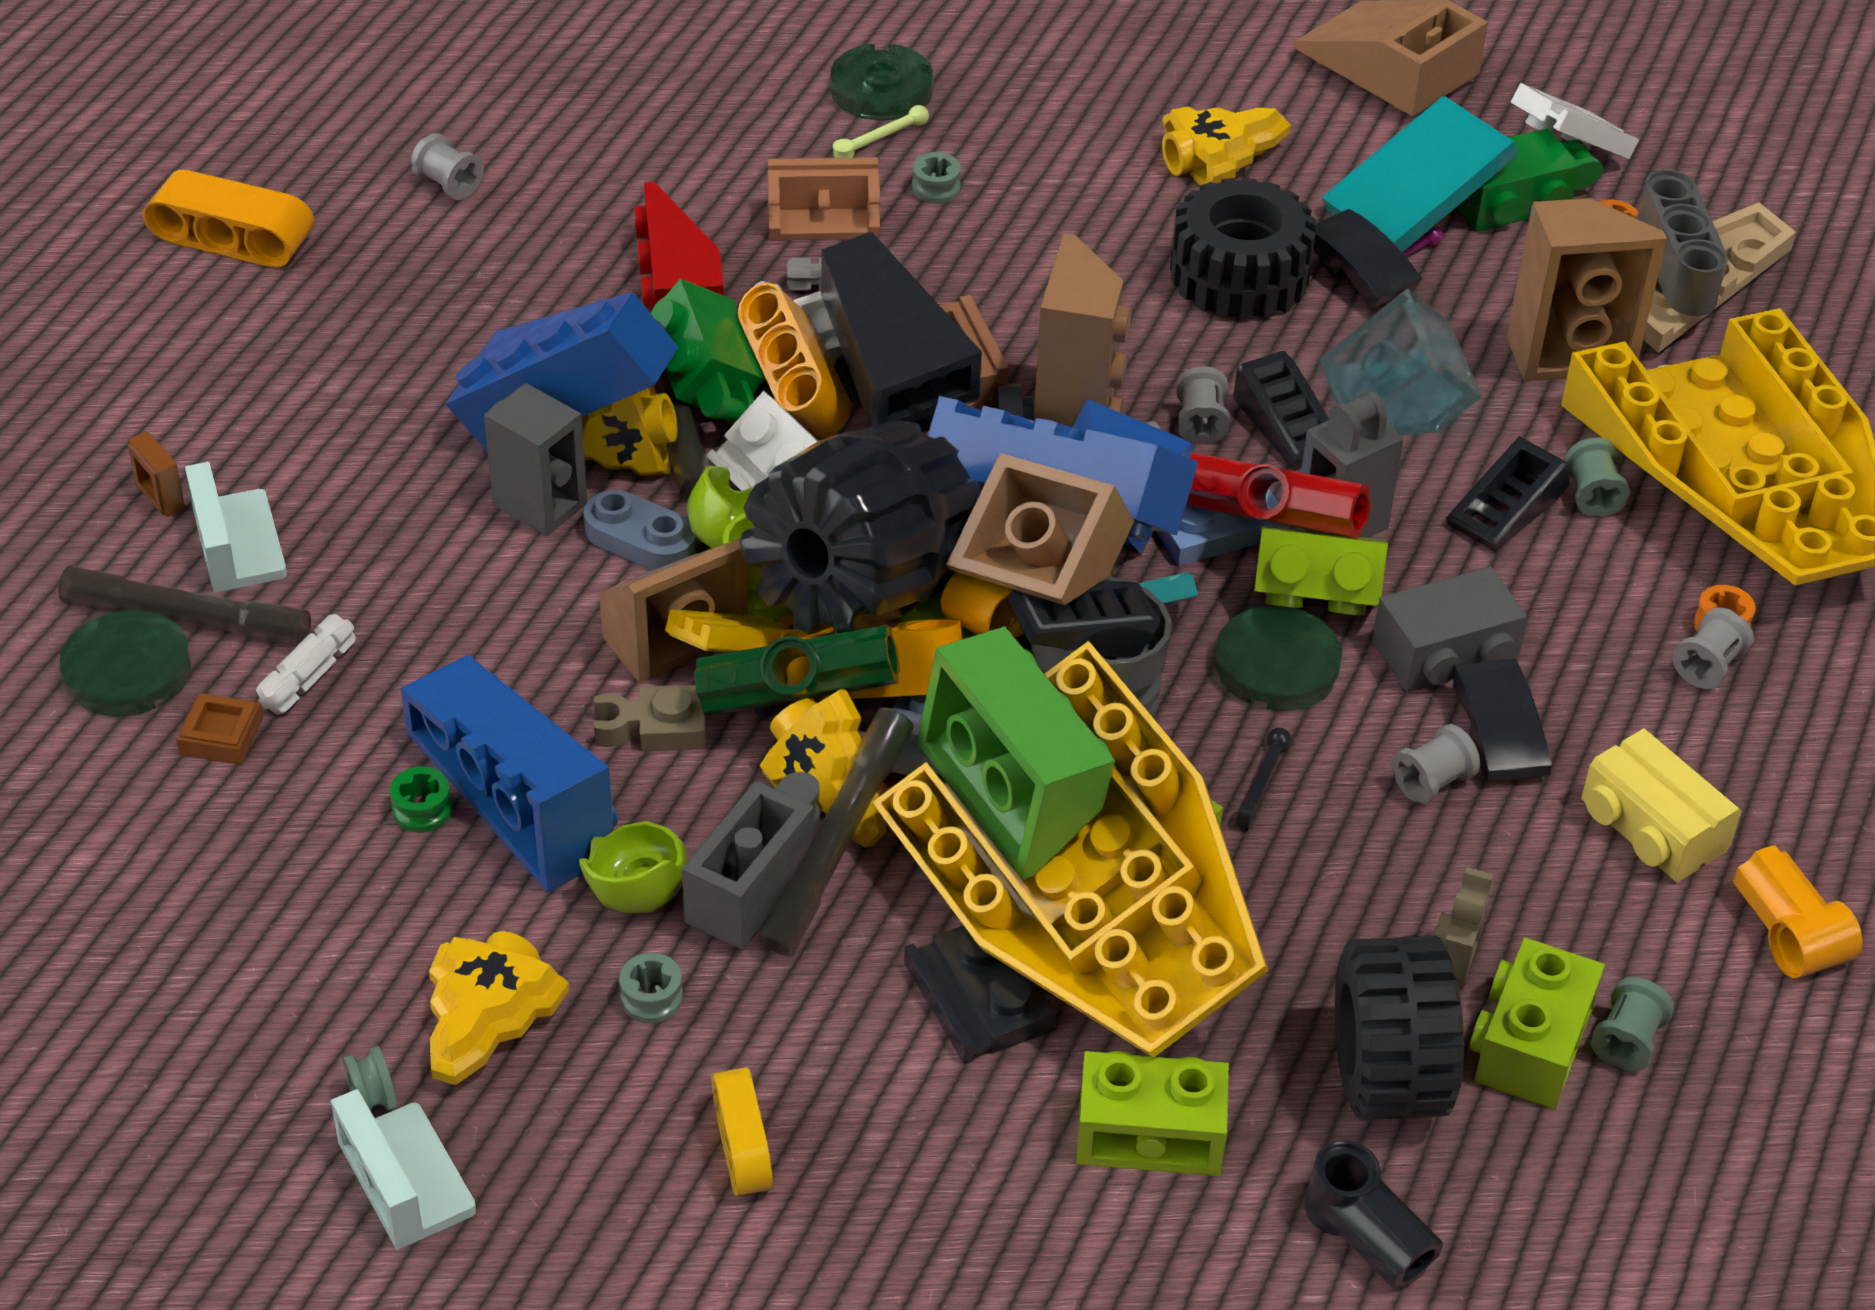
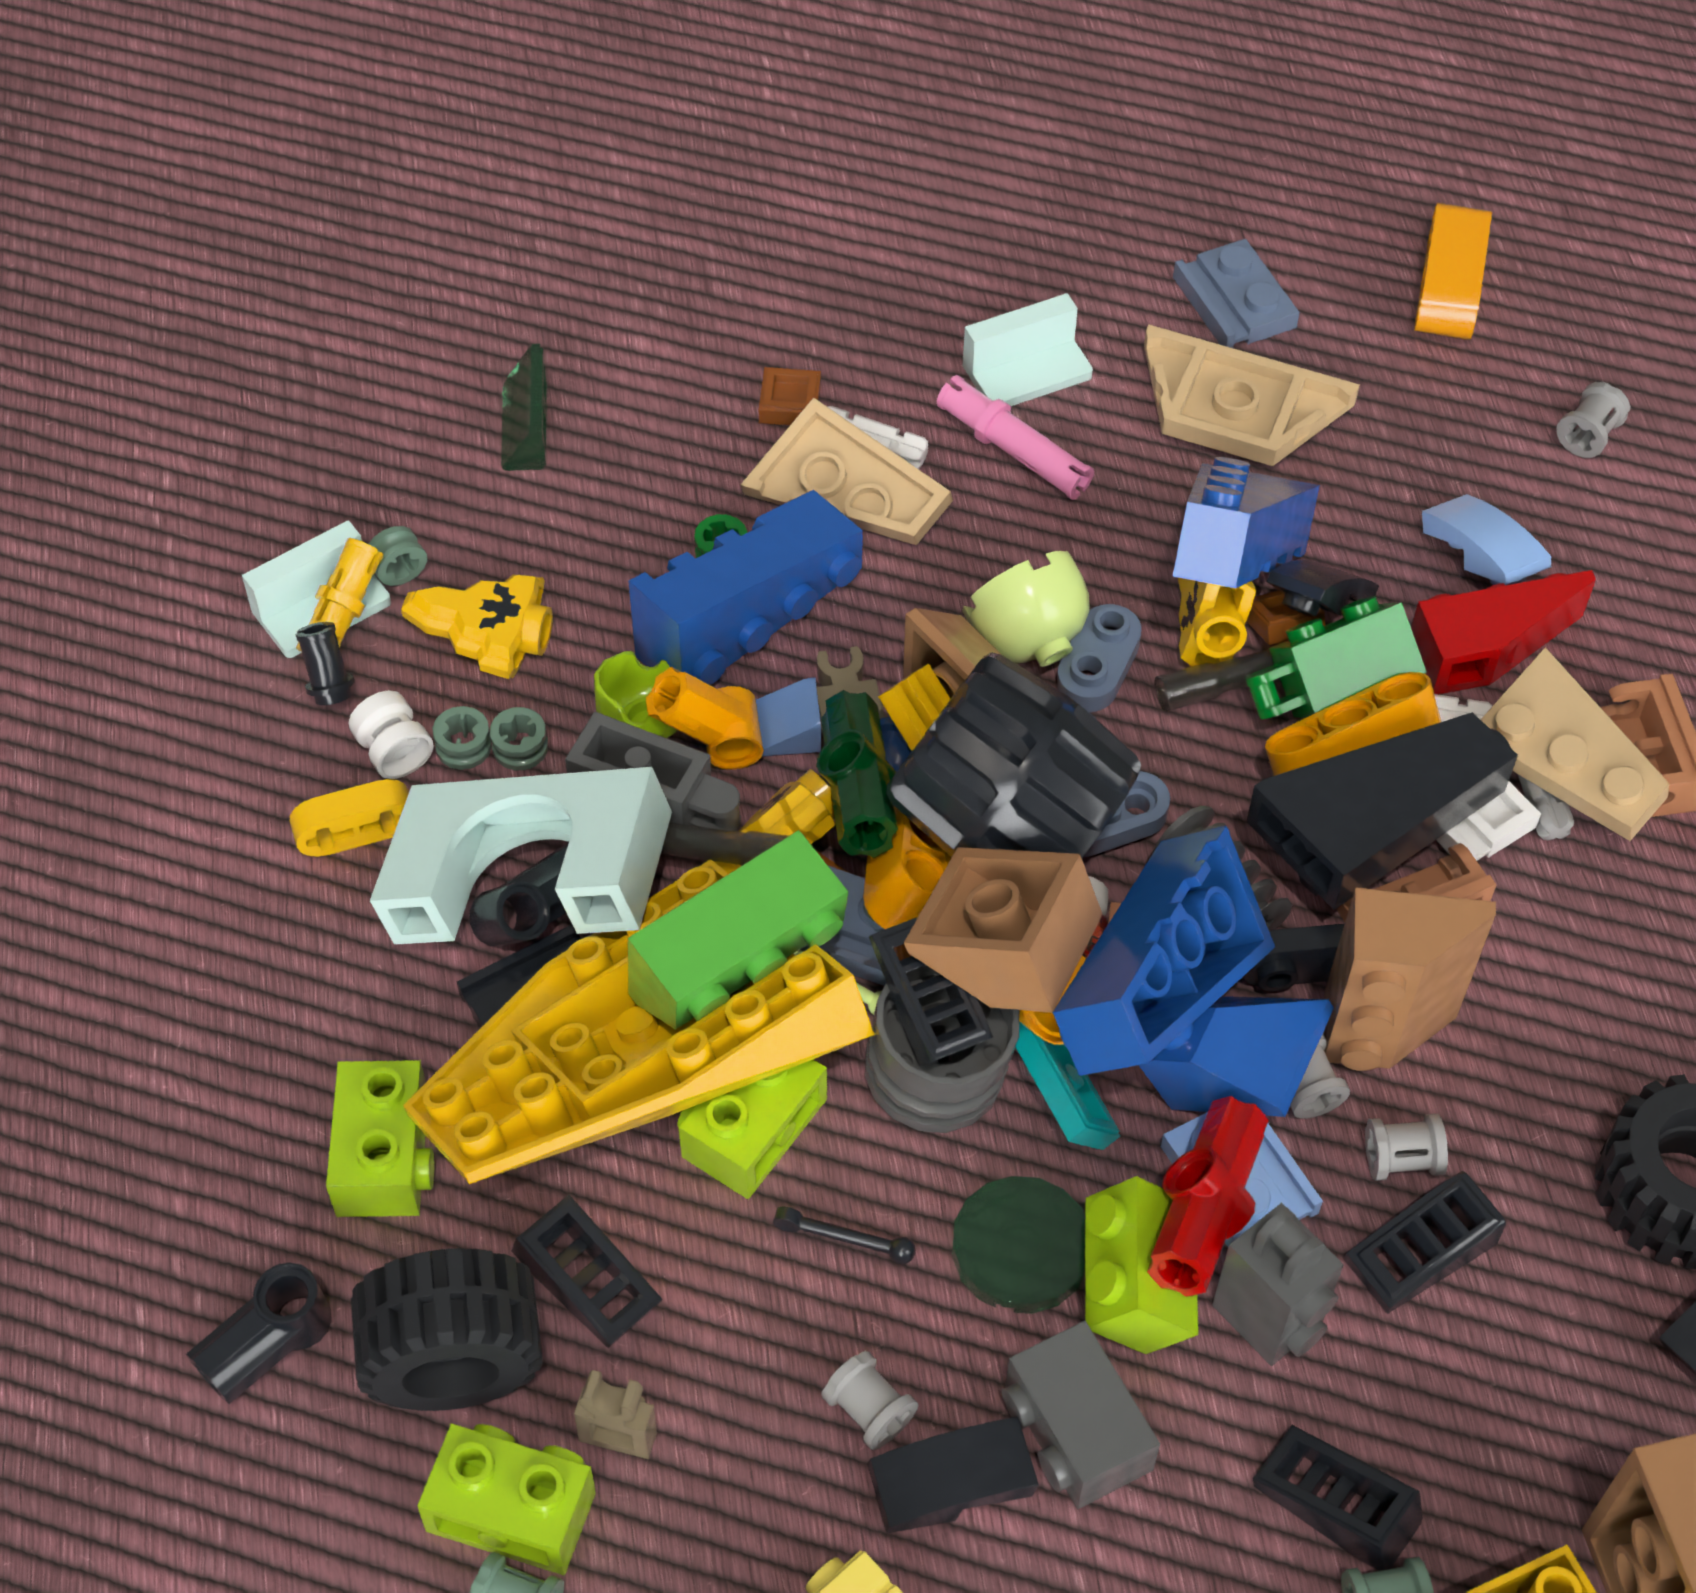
camera: 85 degrees right, 10 degrees up
clear smoke piece [58,566,311,647] -> none
clear green tile [60,609,191,717] -> none
dark orange tile [127,431,186,517] -> none
dark grey brick [484,383,587,536] -> none
lime hair [686,466,753,548] -> none
white plate [706,391,818,491] -> none
clear light blue slope [1320,289,1482,436] -> none
none -> black pin [295,622,355,705]
none -> yellow pin [296,538,384,652]
none -> white wheel [348,690,434,779]
none -> light aqua arch [370,767,672,945]
none -> sand green bush [432,706,492,770]
none -> black piece [469,843,569,947]
none -> clear green slope [501,344,547,471]
none -> black slope [511,1194,663,1348]
none -> light orange piece [646,666,764,770]
none -> tan wing [740,398,953,545]
none -> medium blue slope [756,677,821,756]
none -> bright pink pin [937,375,1094,500]
none -> yellowish green cylinder [962,551,1089,667]
none -> tan wing [1144,325,1360,466]
none -> sand blue plate [1173,238,1300,348]
none -> light blue slope [1422,494,1551,585]
none -> tan wing [1481,647,1670,841]

